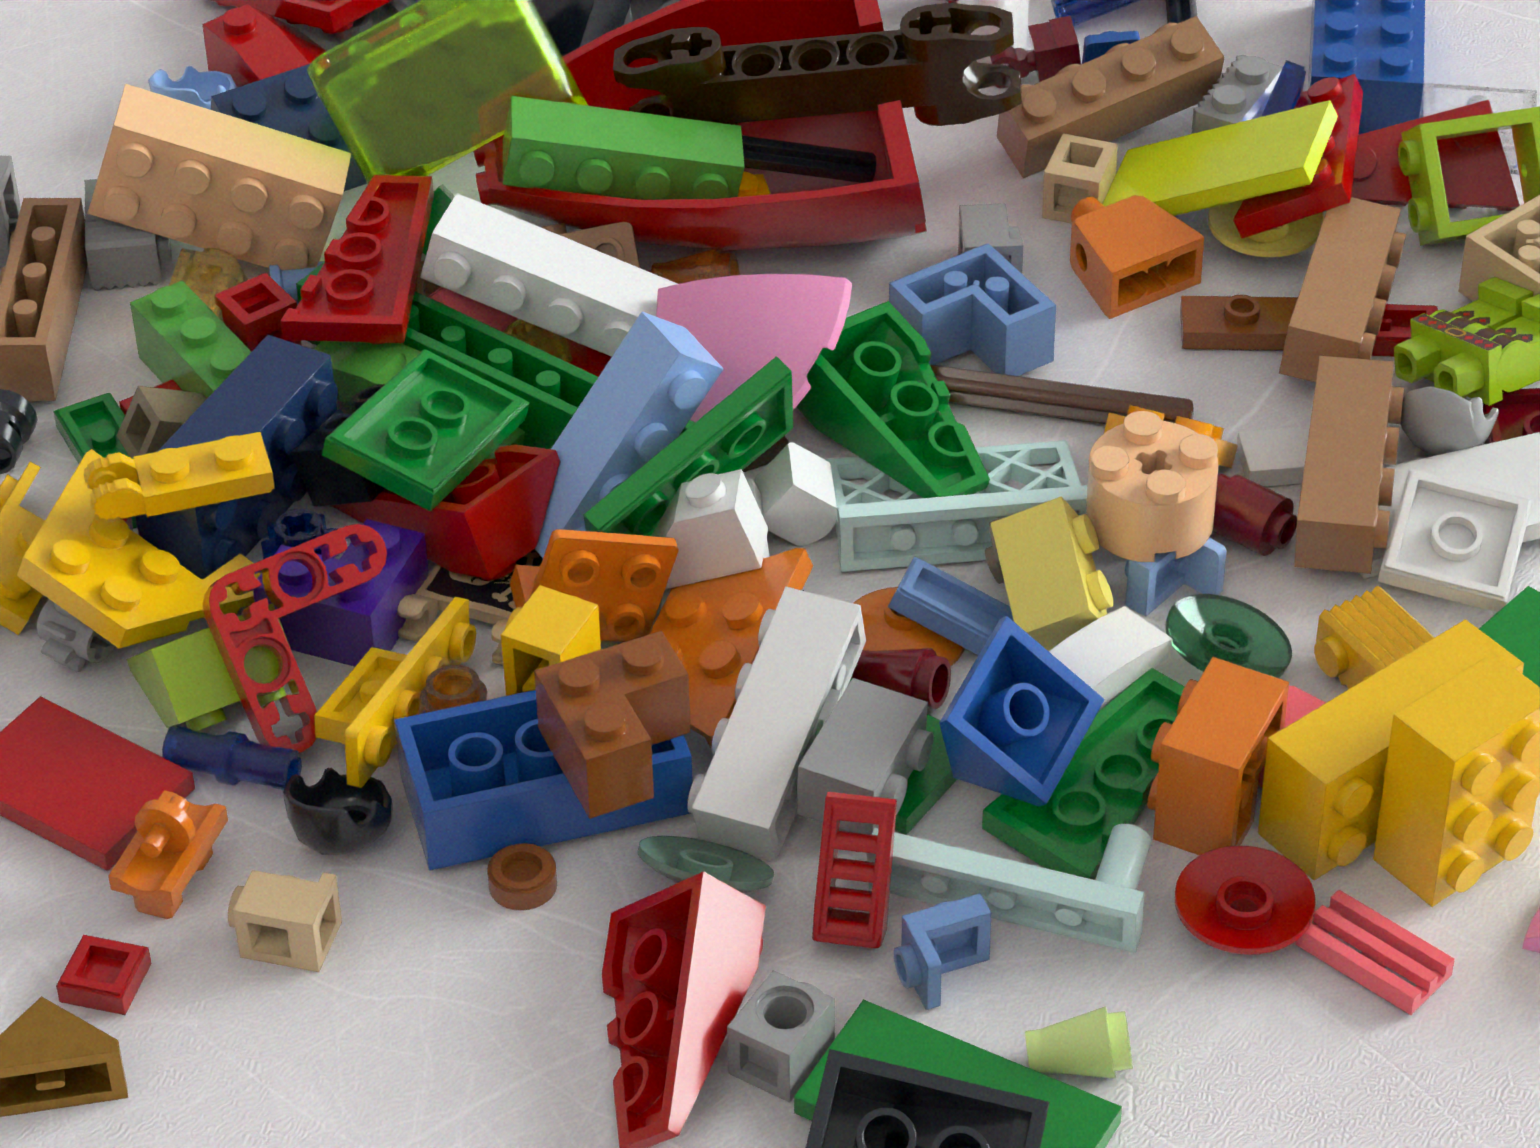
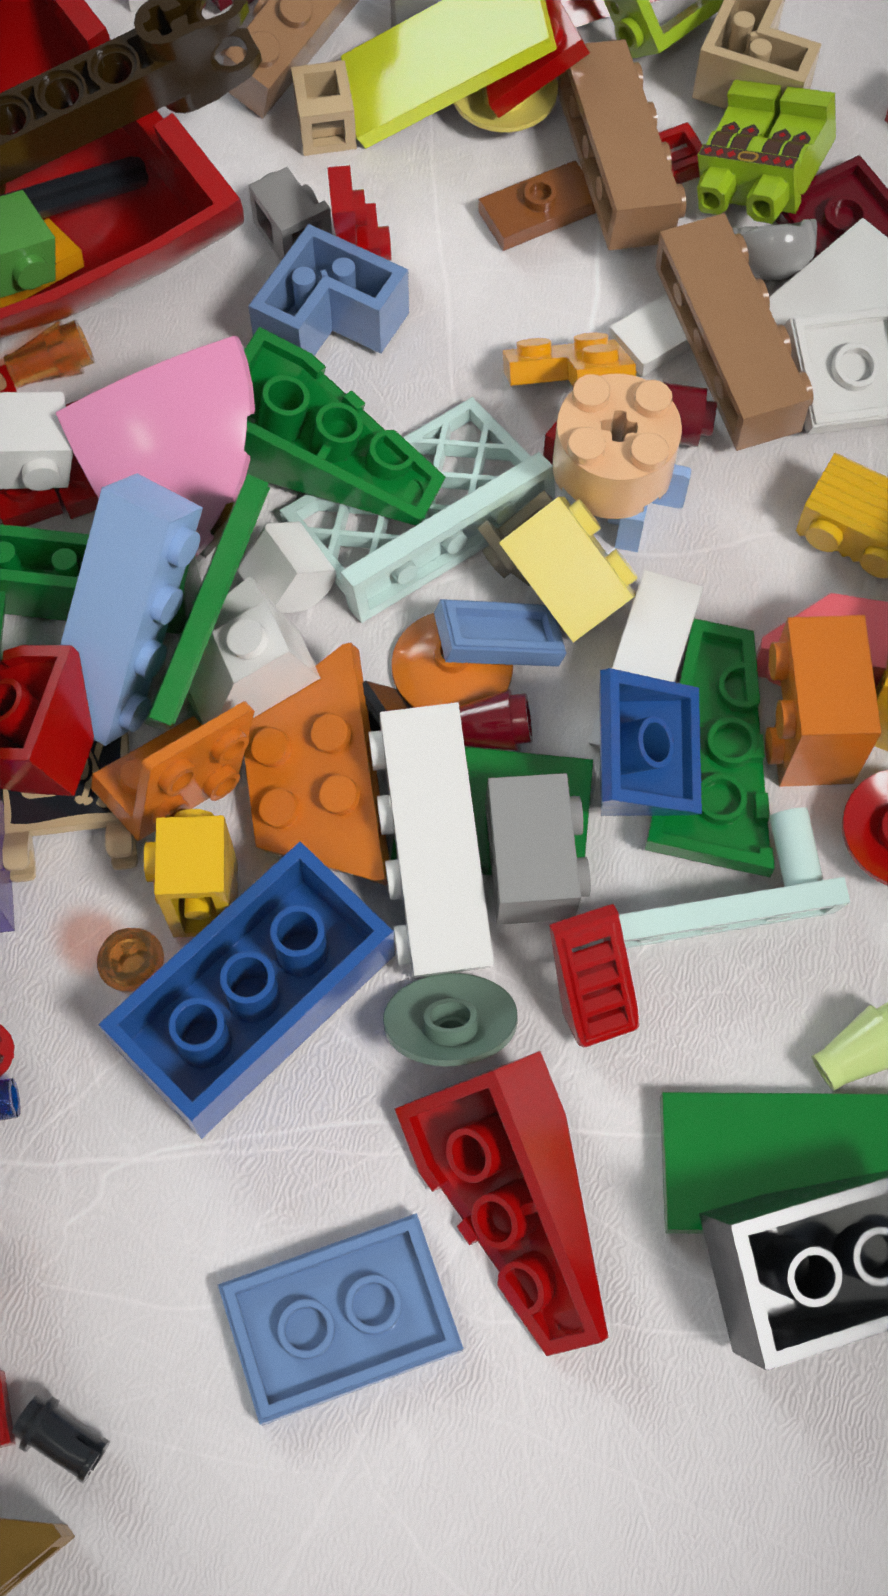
camera: 30 degrees left, 25 degrees up
tan brick [228,870,342,972] -> none
black hair [283,768,393,855] -> none
yellow bracket [314,597,476,788] -> none
dark orange tile [487,843,557,910] -> none
dark orange brick [534,631,691,819] -> none
light grey brick [727,970,835,1103] -> none
medium blue bracket [894,893,991,1010] -> none
reddish brown axle [930,364,1194,424] -> none
orange torso [1070,195,1205,319] -> none
clear green dish [1165,594,1292,678] -> none
none -> black pin [11,1395,110,1484]
none -> medium blue tile [218,1213,464,1426]
none -> red slope [327,165,392,261]

